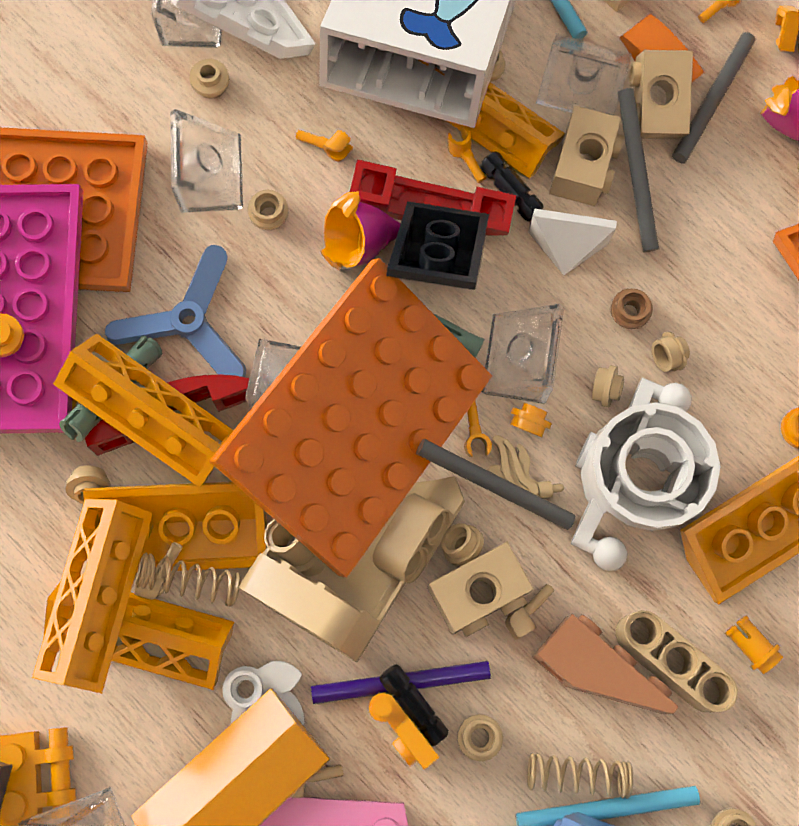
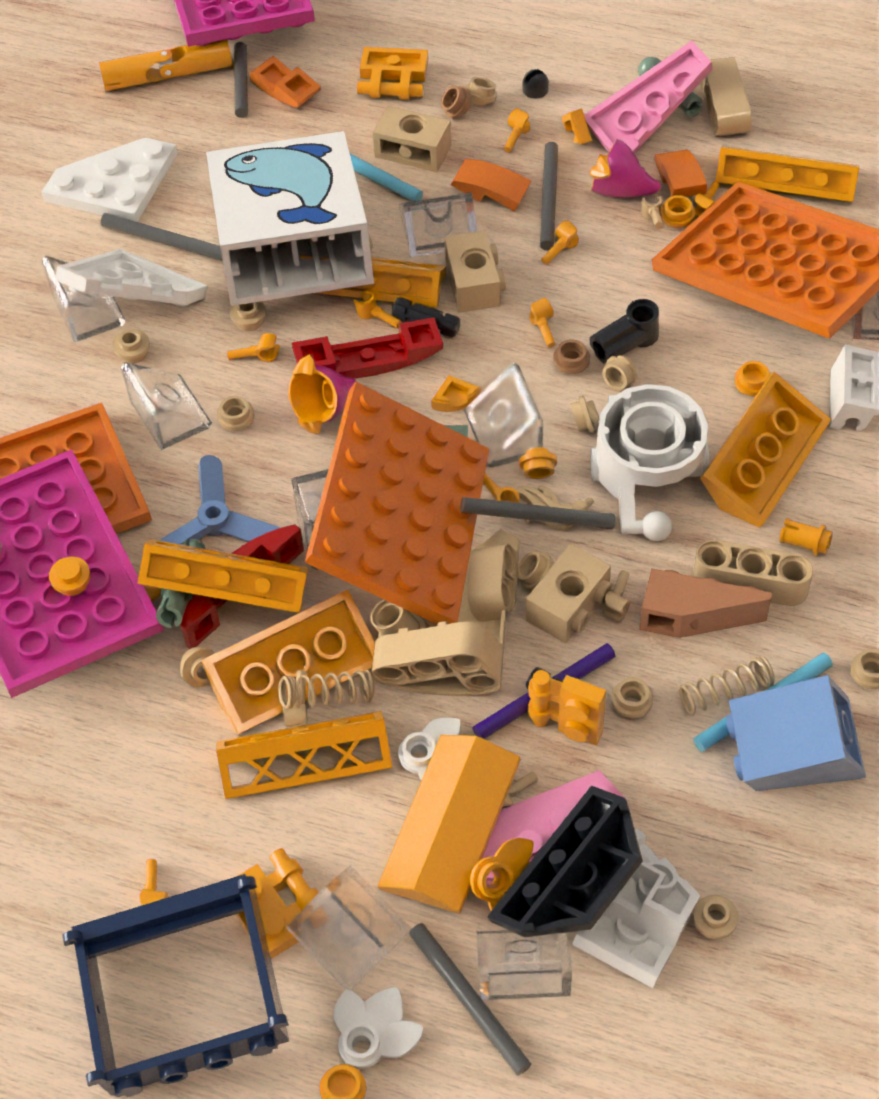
camera: 20 degrees left, 20 degrees down
light orange fence [32,499,153,694] -> none
black slope [387,201,489,290] -> none
white slope [529,209,617,276] -> none
dark grey bar [618,88,659,252] -> none
tan brick [629,50,693,139] -> none
none -> tan plate [230,301,266,331]
none -> light orange tile [431,375,482,412]
none -> light orange hand [529,298,556,348]
none -> light orange hand [541,220,579,265]
none -> black piece [589,299,659,364]

